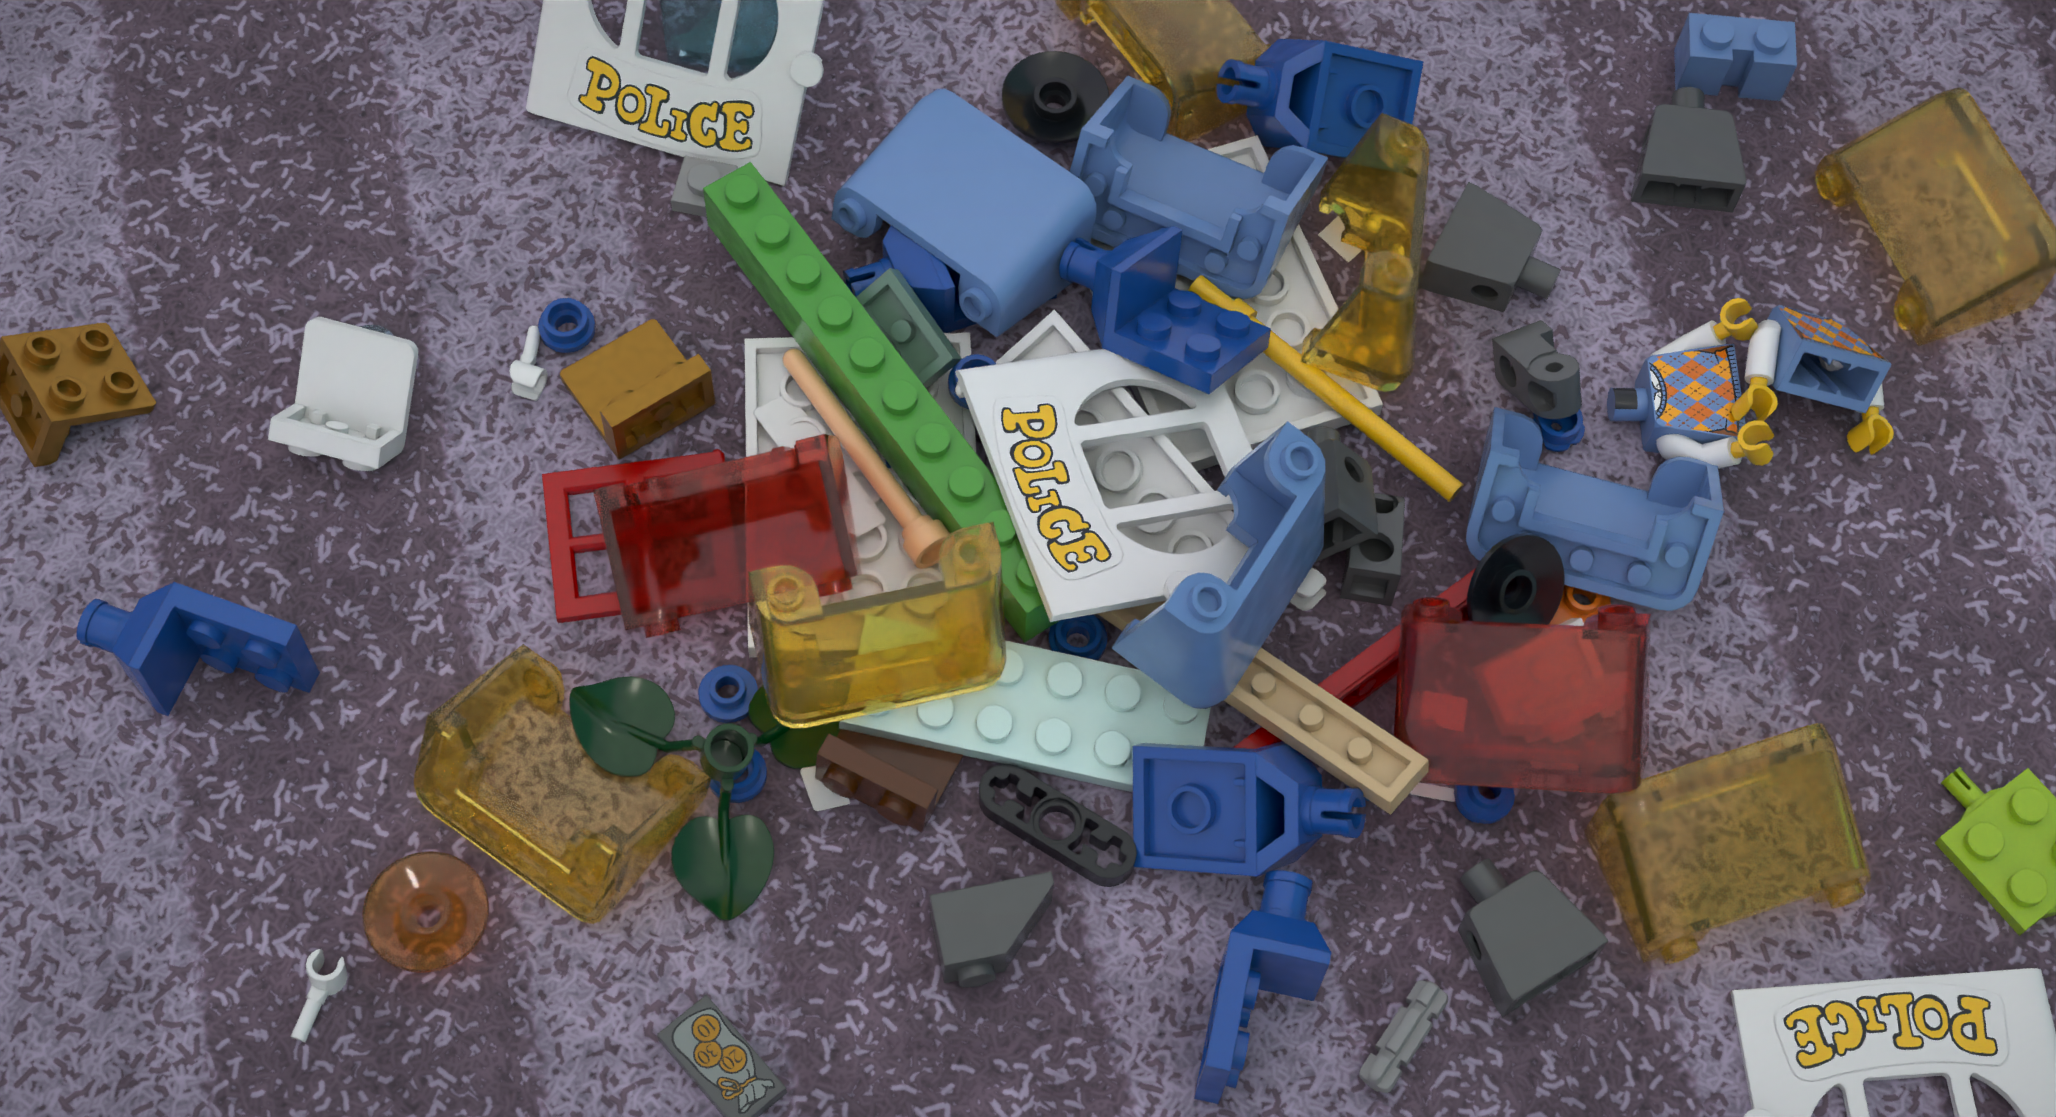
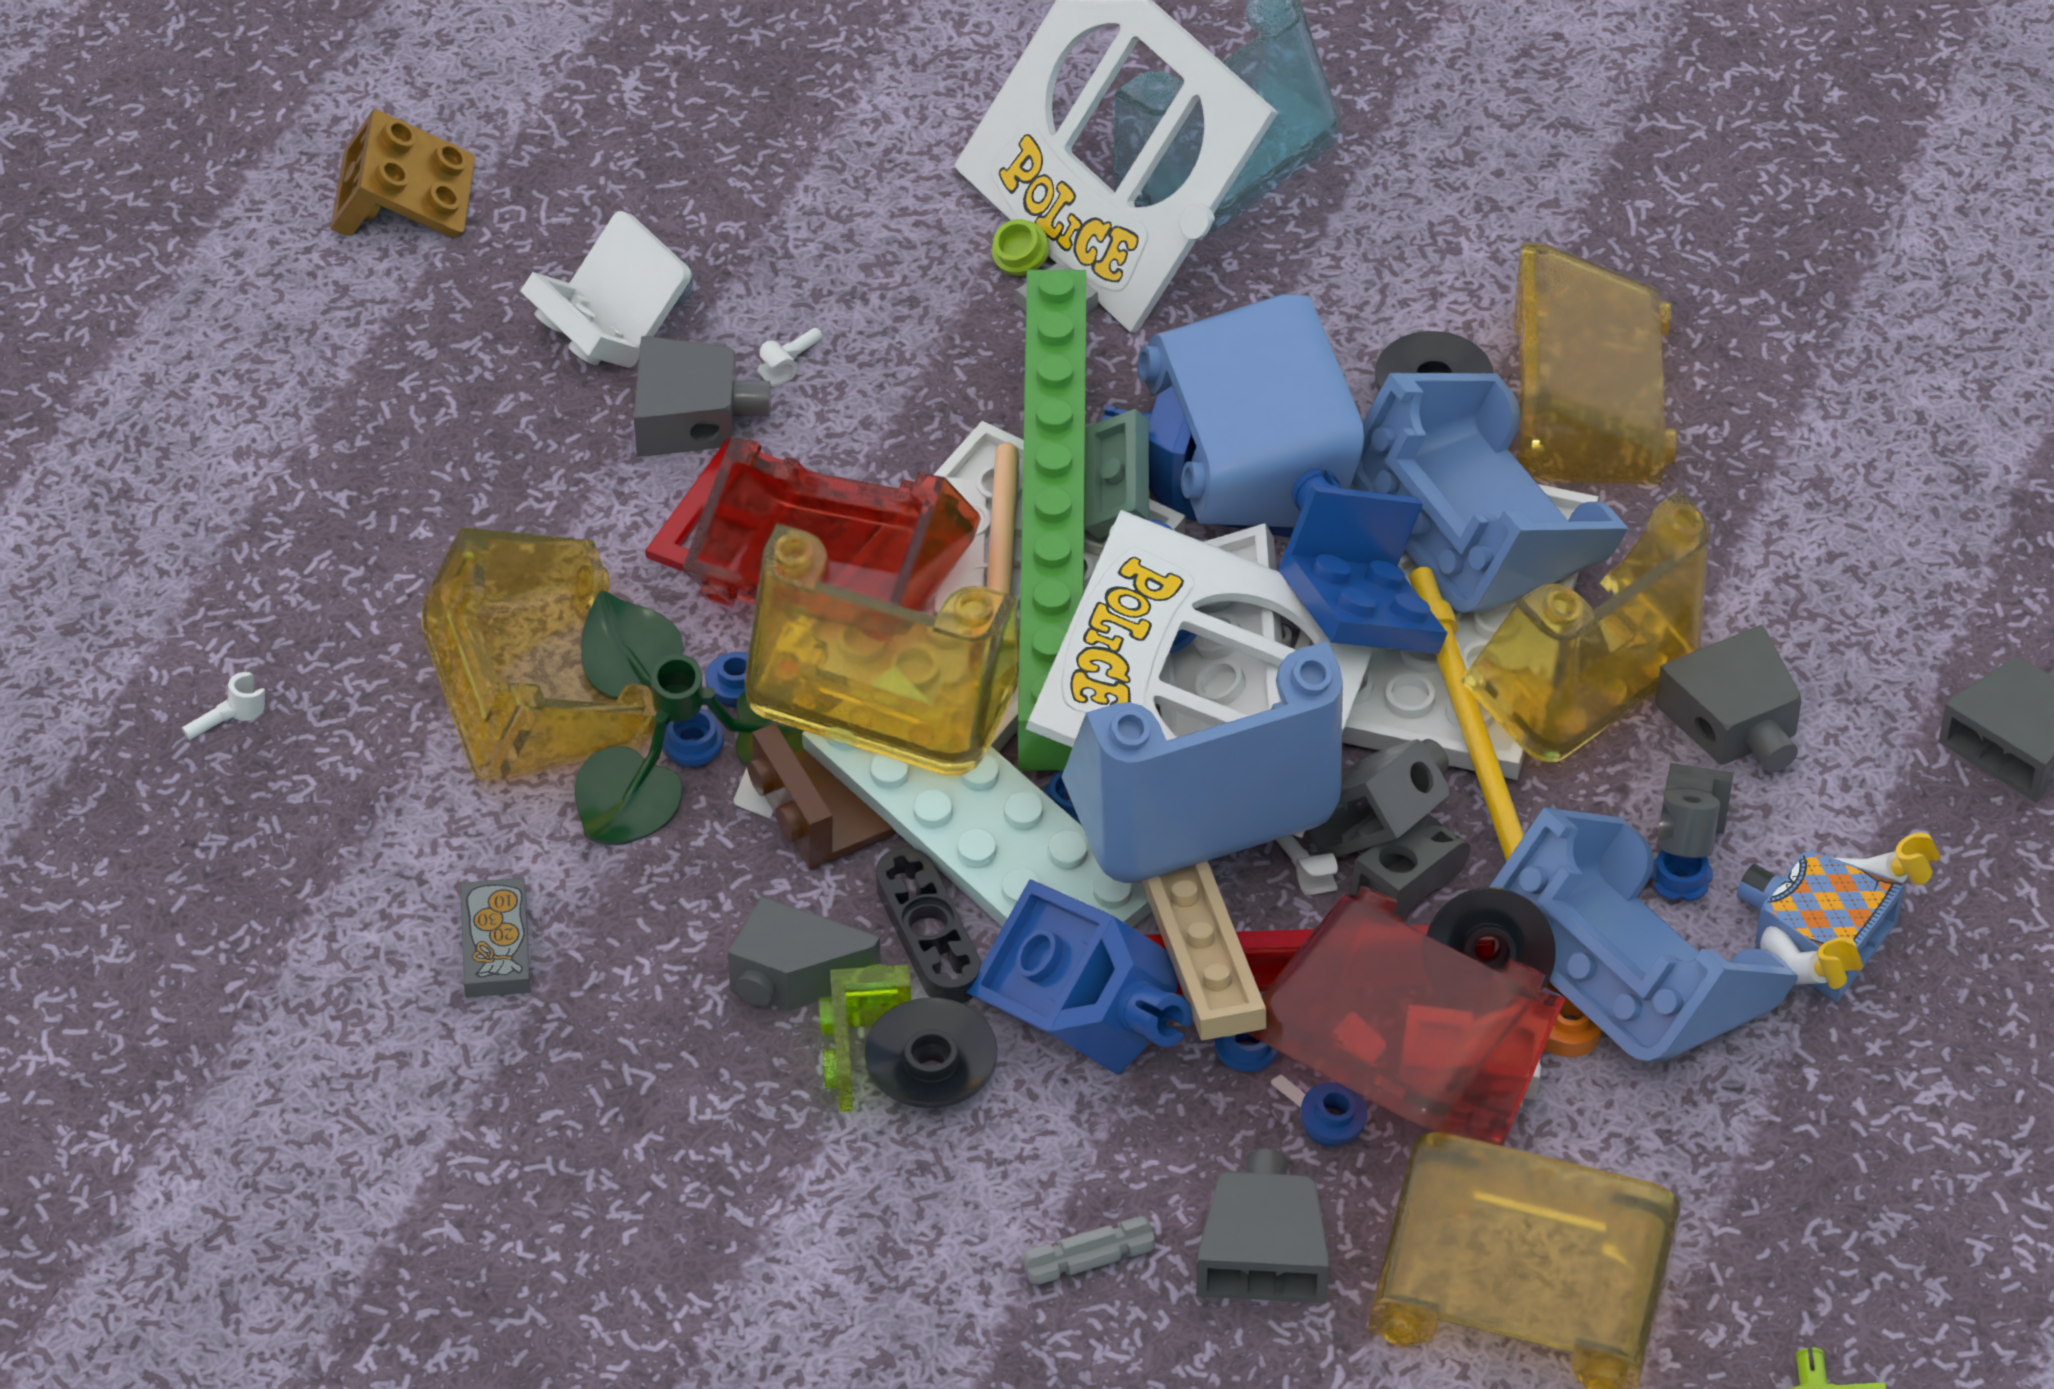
camera: 40 degrees right, 15 degrees down
blue plate [76,582,320,716] -> none
clear orange dish [362,851,489,973] -> none
blue plate [538,298,596,353] -> none
pearl gold bracket [560,319,716,460] -> none
blue plate [1194,870,1331,1104] -> none
blue plate [1216,39,1424,169] -> none
torso [1731,305,1894,455] -> none
none -> dark grey torso [634,336,771,456]
none -> clear neon green bracket [819,964,911,1112]
none -> black dish [865,998,997,1108]
none -> lime plate [992,219,1049,276]

